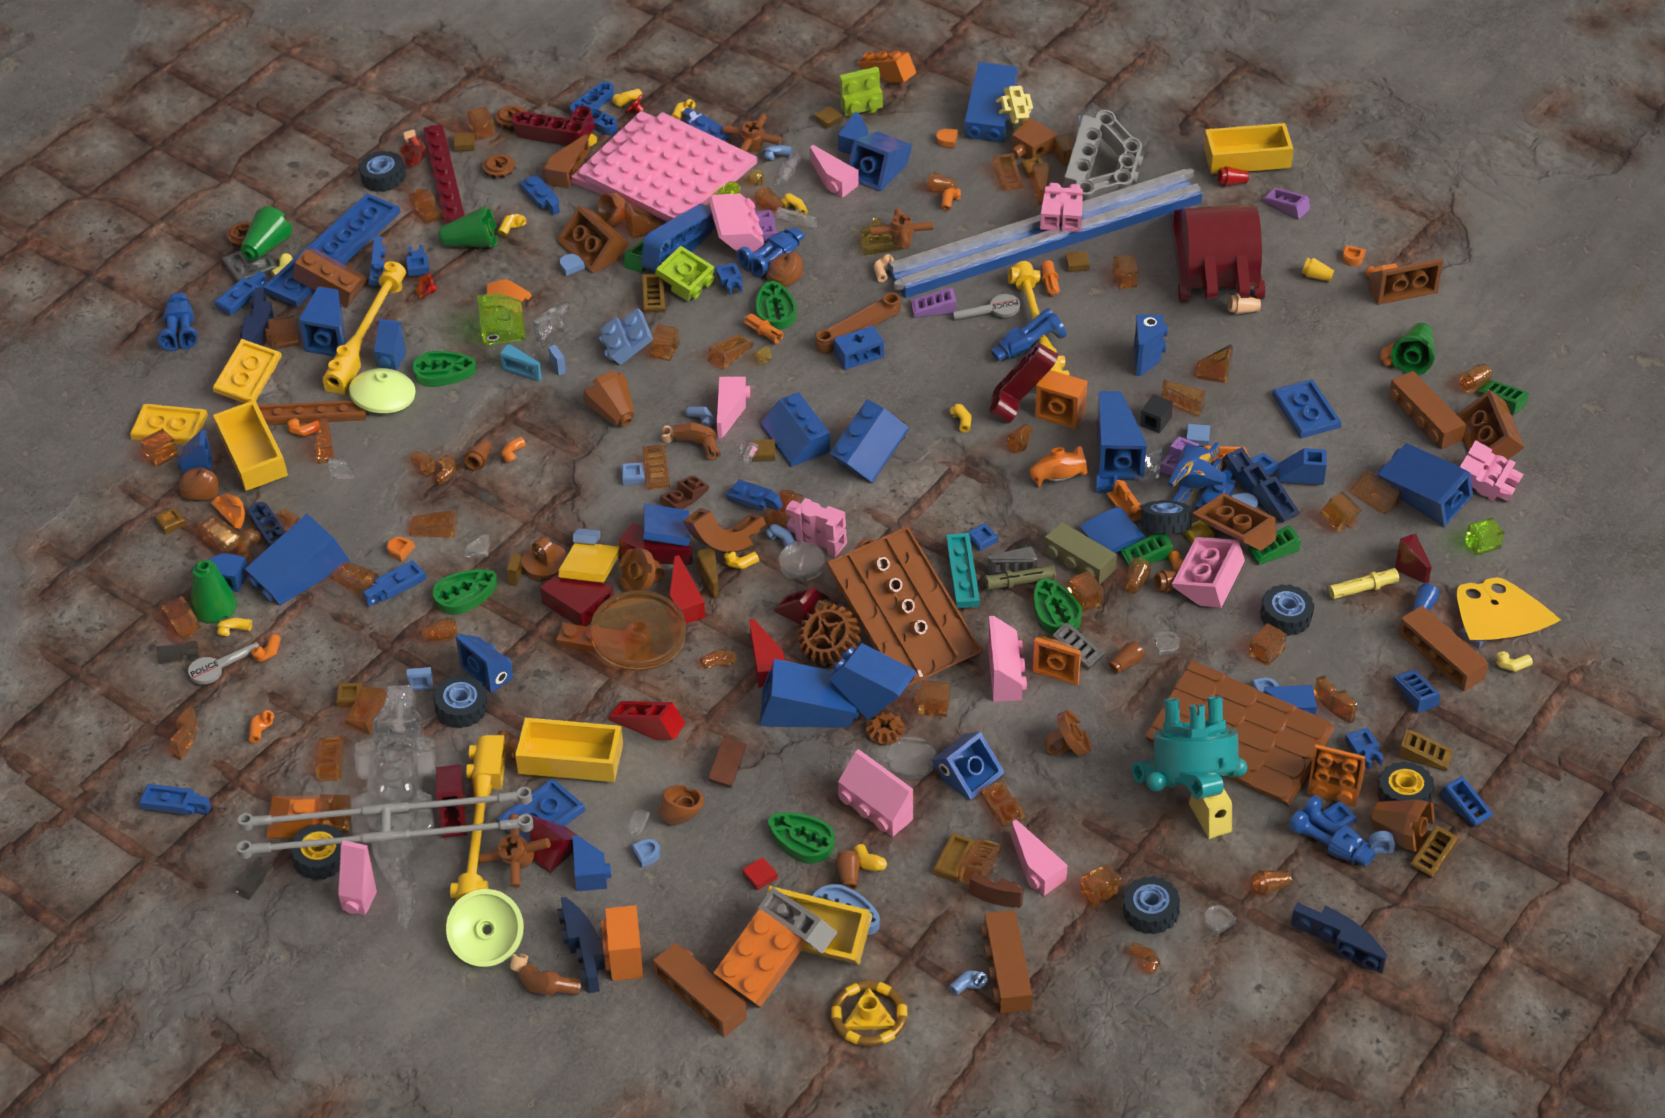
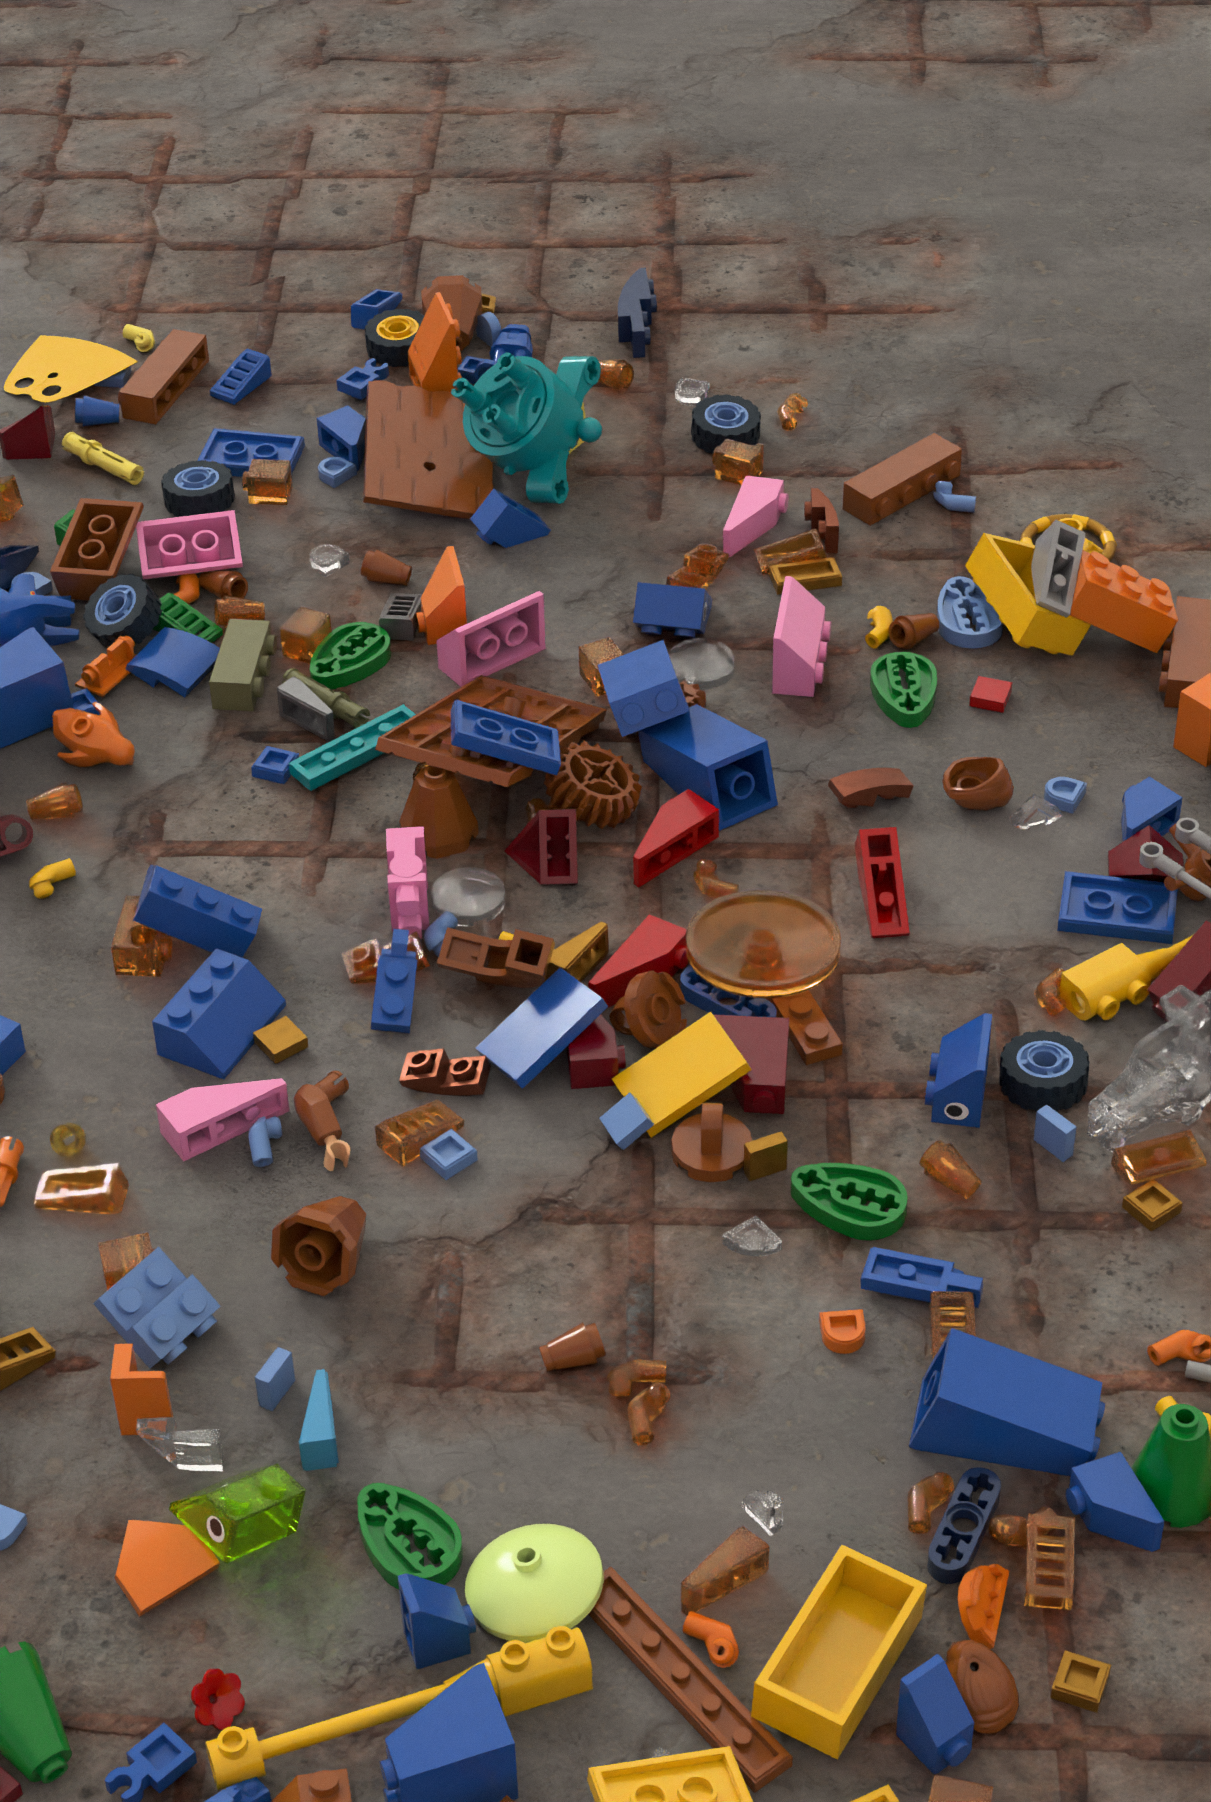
camera: 125 degrees left, 5 degrees down
clear orange slope [409,510,458,538] -> none
orange arm [501,436,526,463] -> none
yellow piece [516,718,623,782] -> none
clear tile [739,441,759,465] -> none
dark orange tile [1044,709,1092,757] -> none
clear orange slope [1314,675,1357,724] -> none
pearl gold slope [1399,729,1453,771] -> none
none -> orange panel [110,1343,175,1435]
none -> blue tile [197,428,305,481]
none -> blue tile [451,700,561,775]
none -> blue slope [470,489,551,548]

